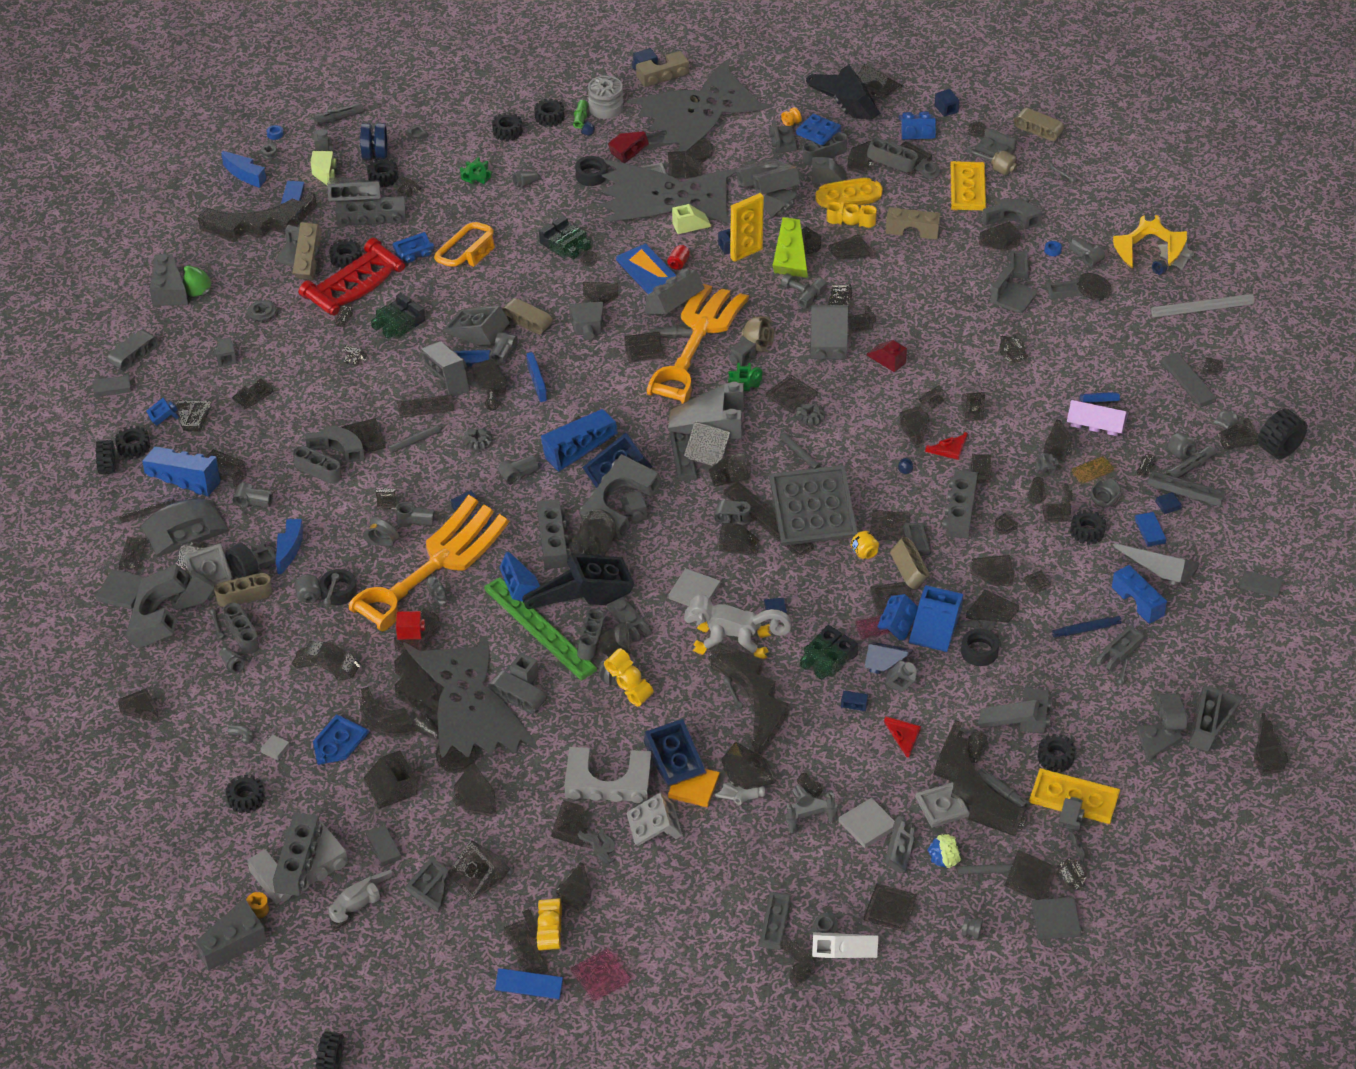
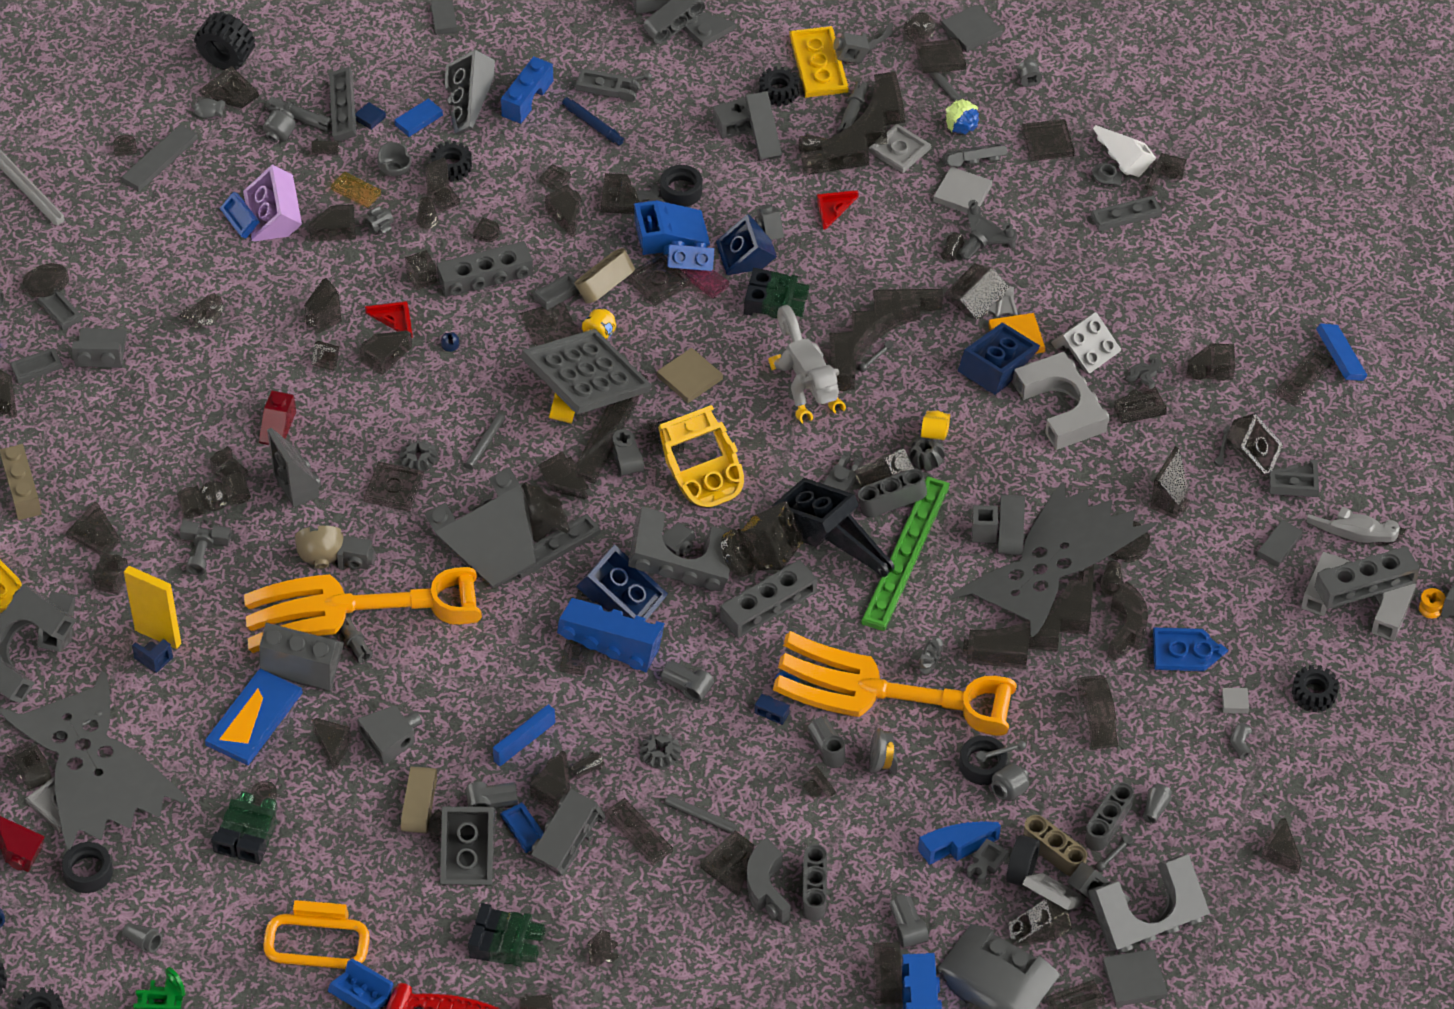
camera: 120 degrees left, 5 degrees up
clear smoke slope [364,750,418,809] -> none
red brick [396,611,425,640] -> none
blue slope [499,552,540,601] -> none
clear smoke tile [522,909,538,939] -> none
yellow piece [537,898,562,951] -> none
clear pink tile [571,948,631,1002] -> none
clear smoke bracket [624,332,664,363] -> none
red brick [667,245,690,270] -> none
light grey tile [669,568,720,606] -> none
yellowish green slope [672,204,711,234] -> none
green piece [728,363,762,391] -> none
dark blue tile [764,597,787,614] -> none
lime wedge [773,217,808,278] -> none
yellow piece [826,201,877,228] -> none
dark blue piece [841,690,868,711] -> none
none -> dark tan tile [657,348,723,403]
none -> yellow slope [658,405,744,507]

